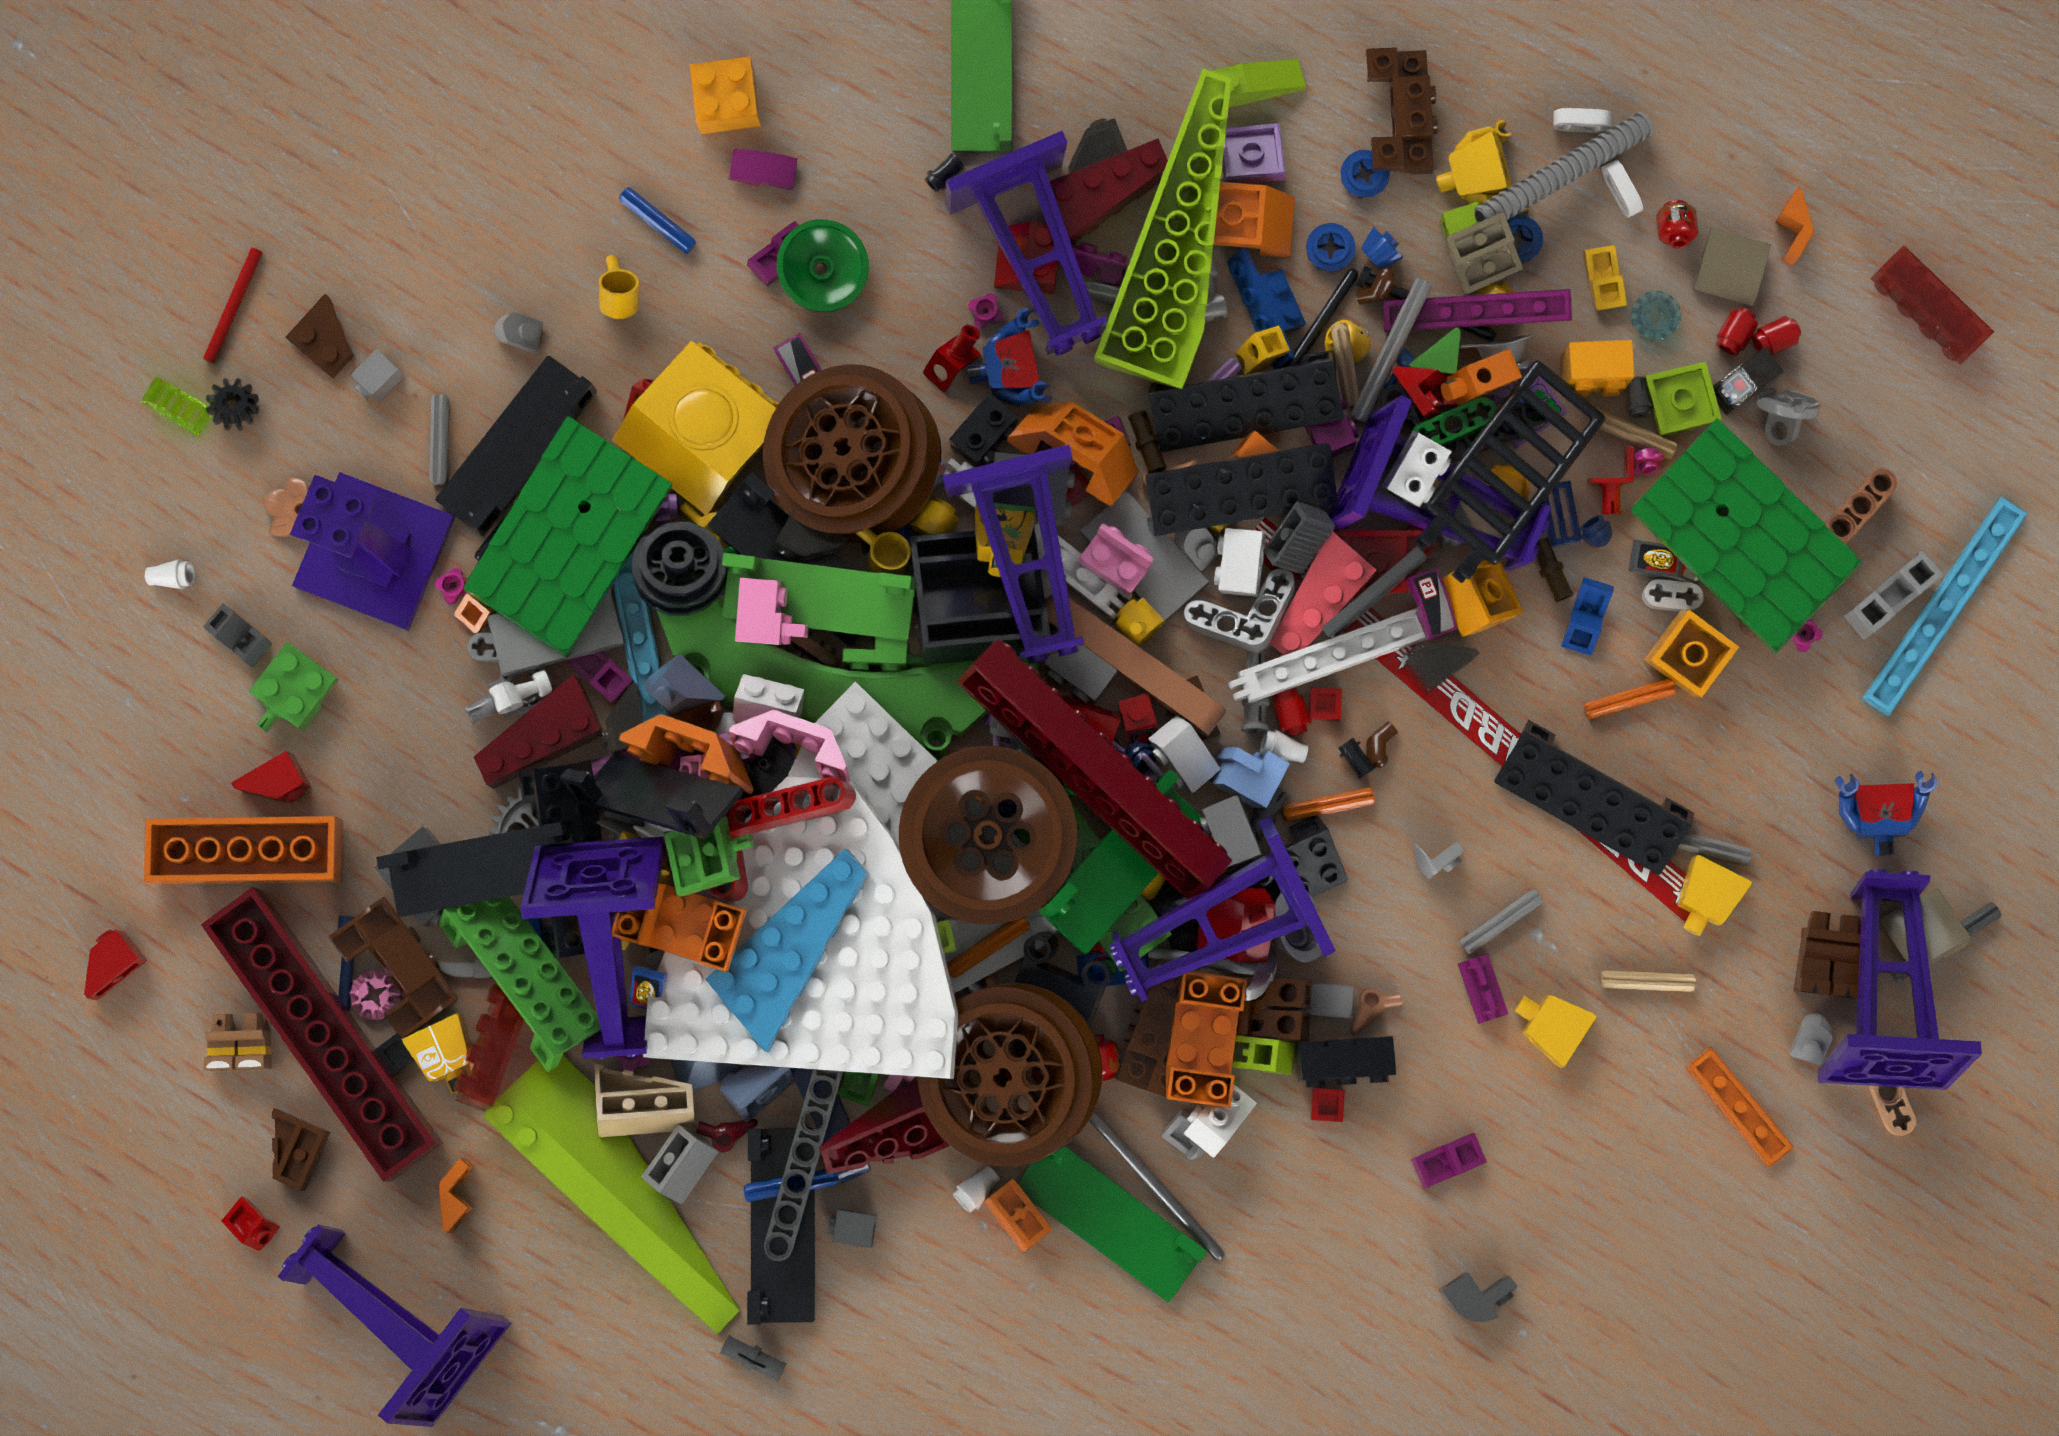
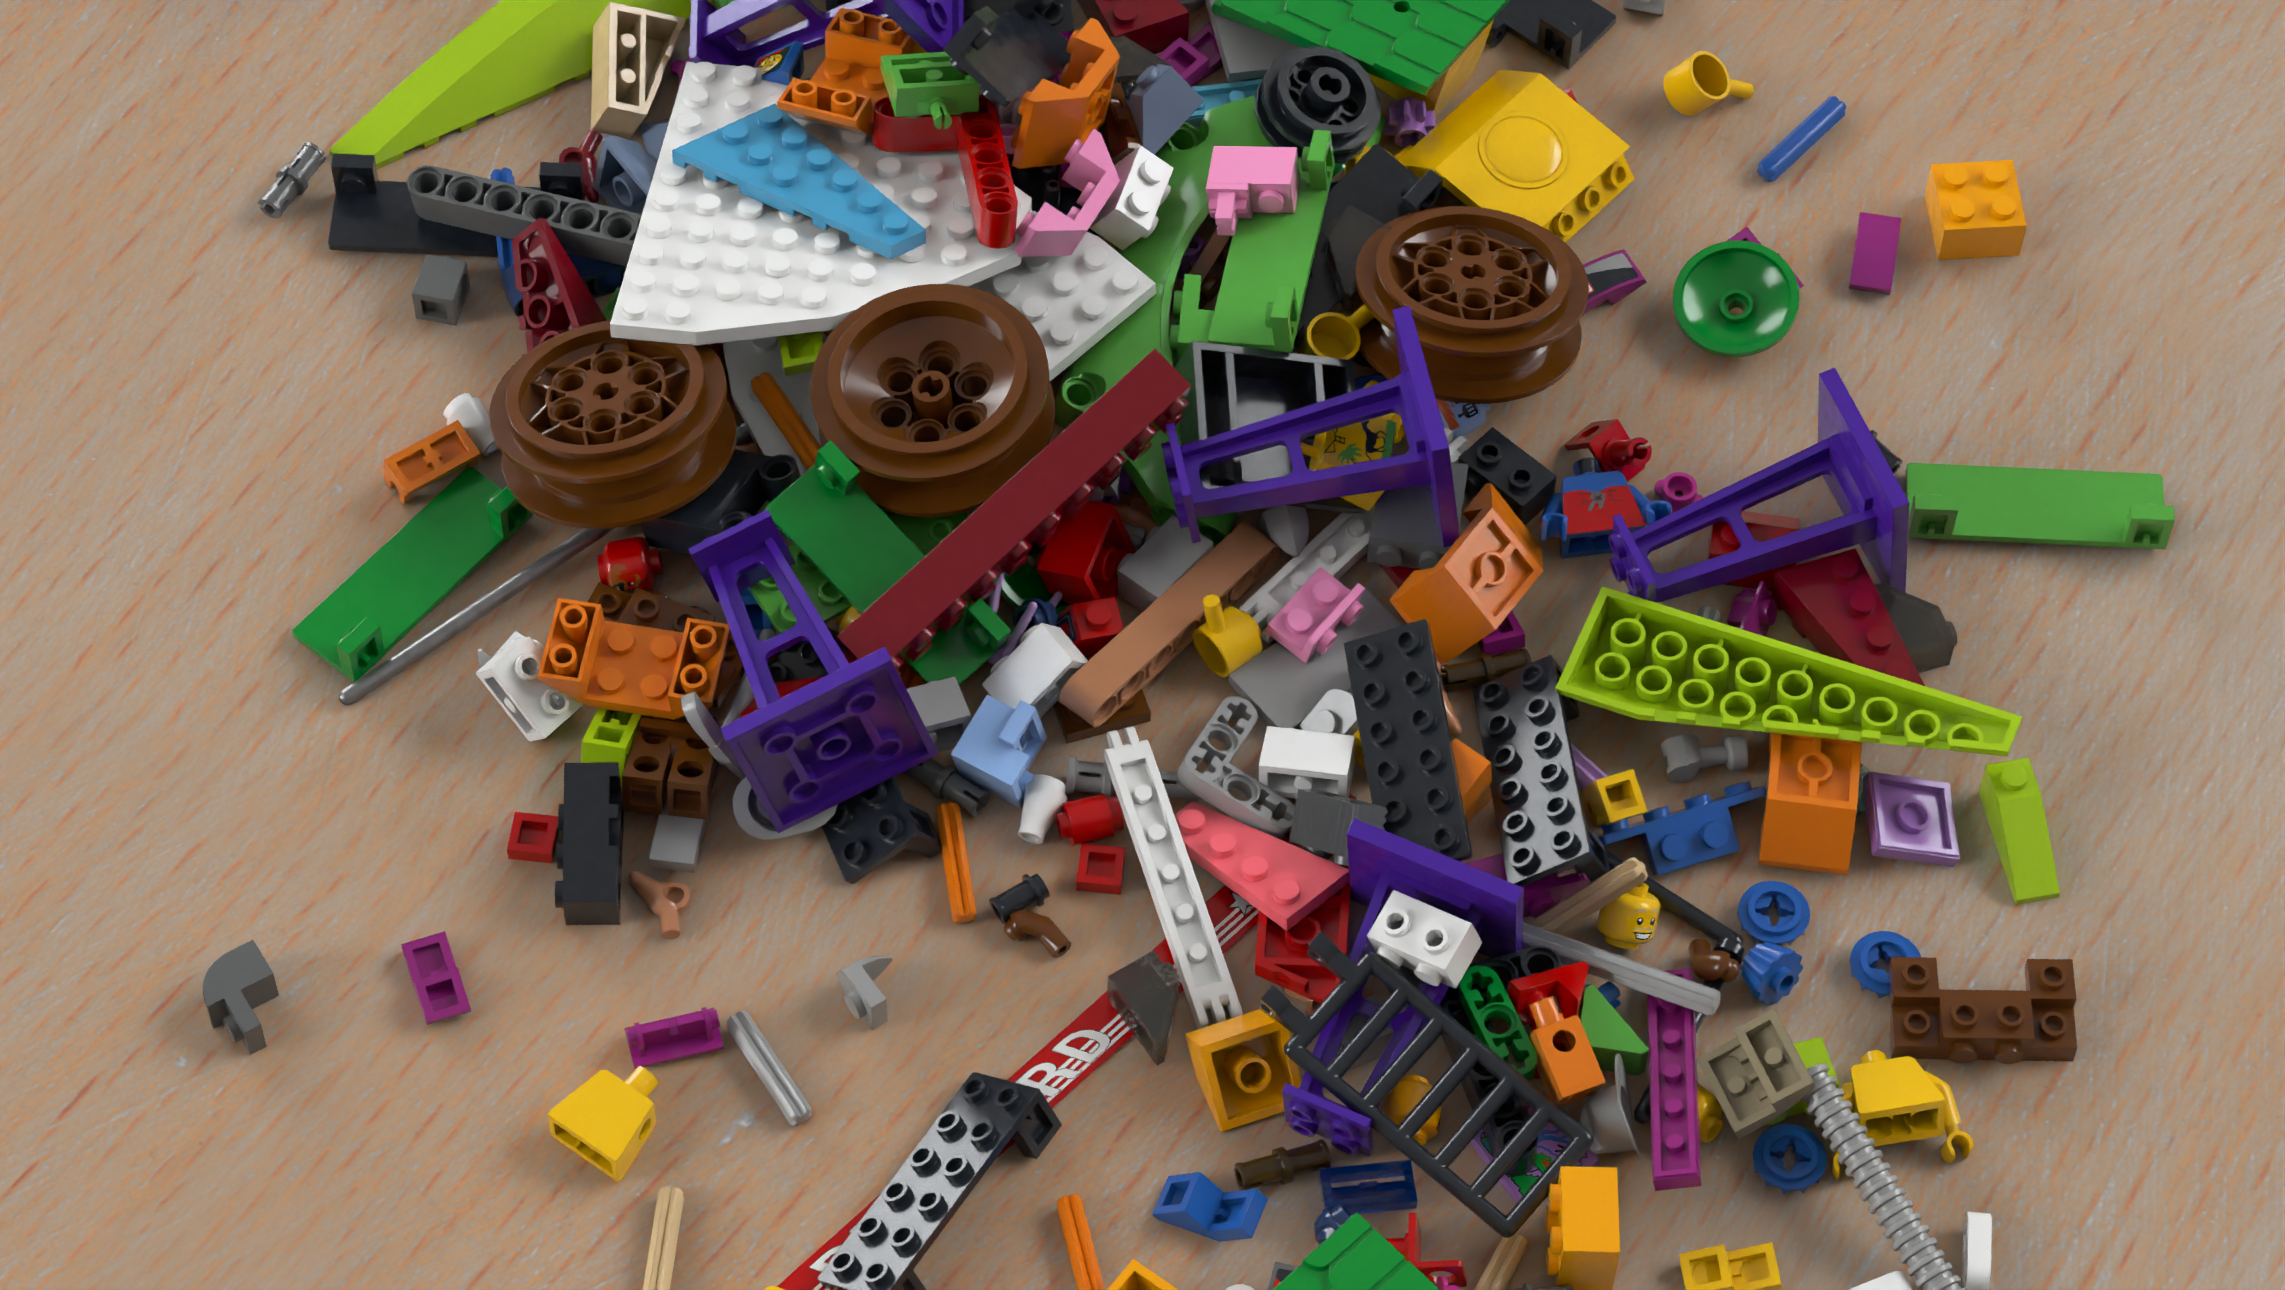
camera: 85 degrees right, 25 degrees down
light grey brick [641,1124,719,1204] -> none
dark grey tile [1321,547,1426,639] -> none
slope [1406,567,1457,641] -> none

